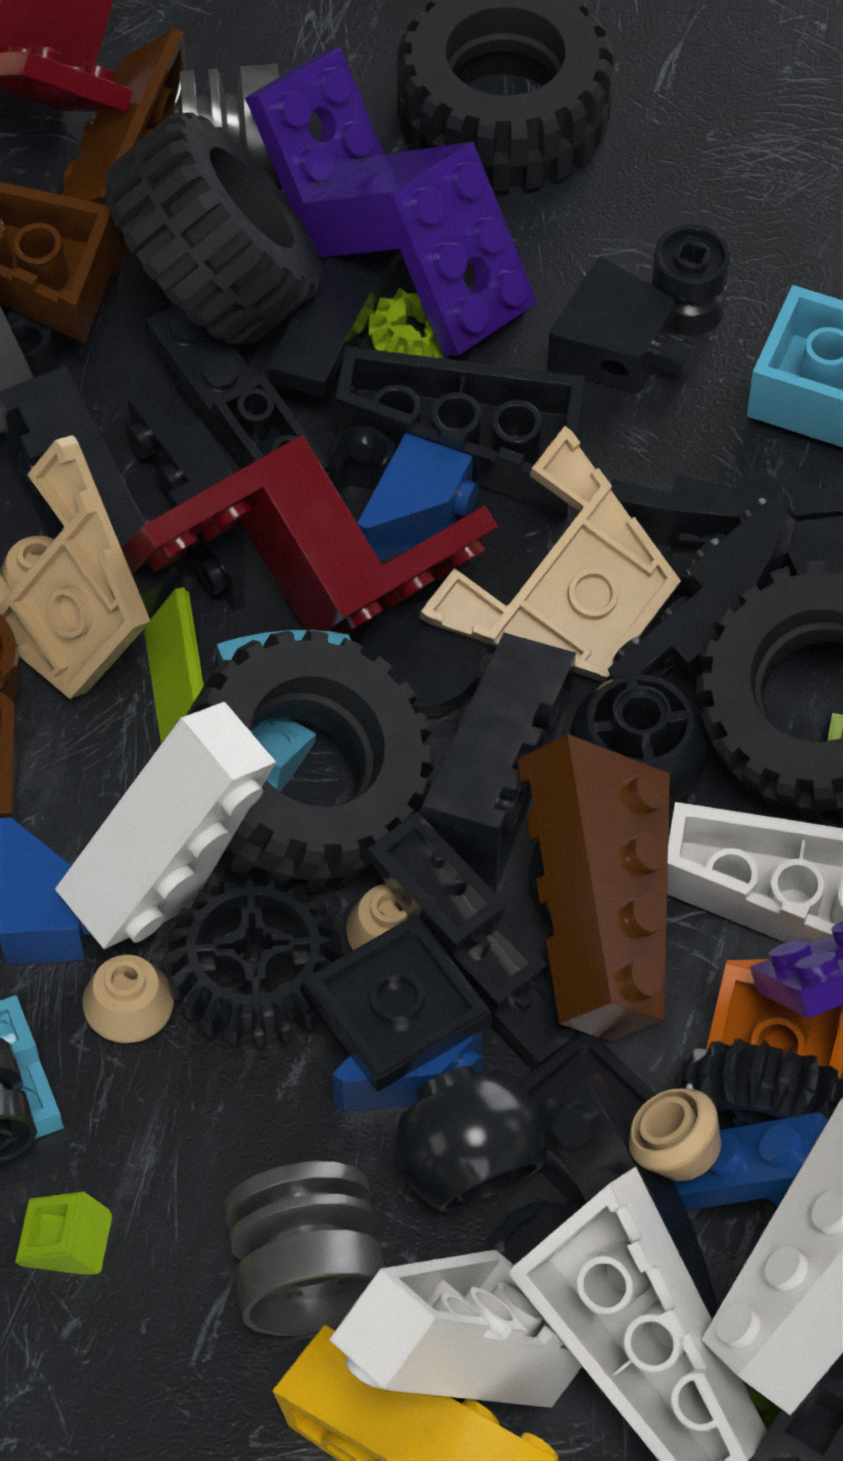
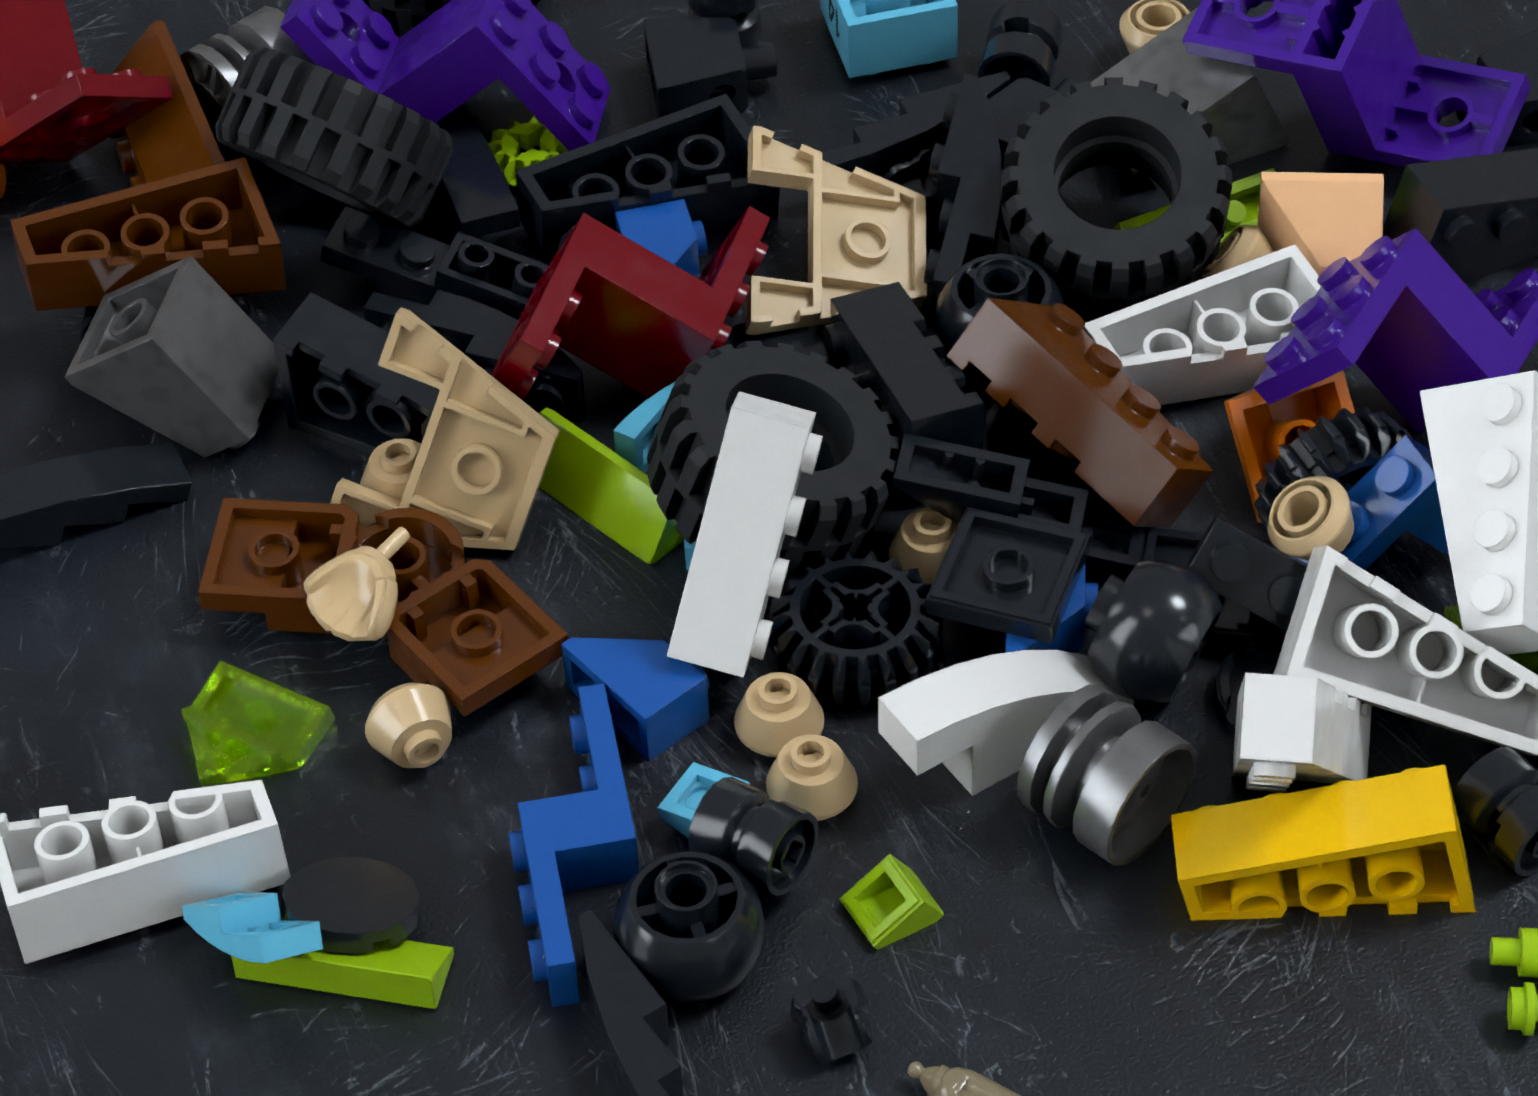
camera: 35 degrees left, 10 degrees down
none -> tan cone [766,734,858,821]
none -> white slope [878,650,1134,796]

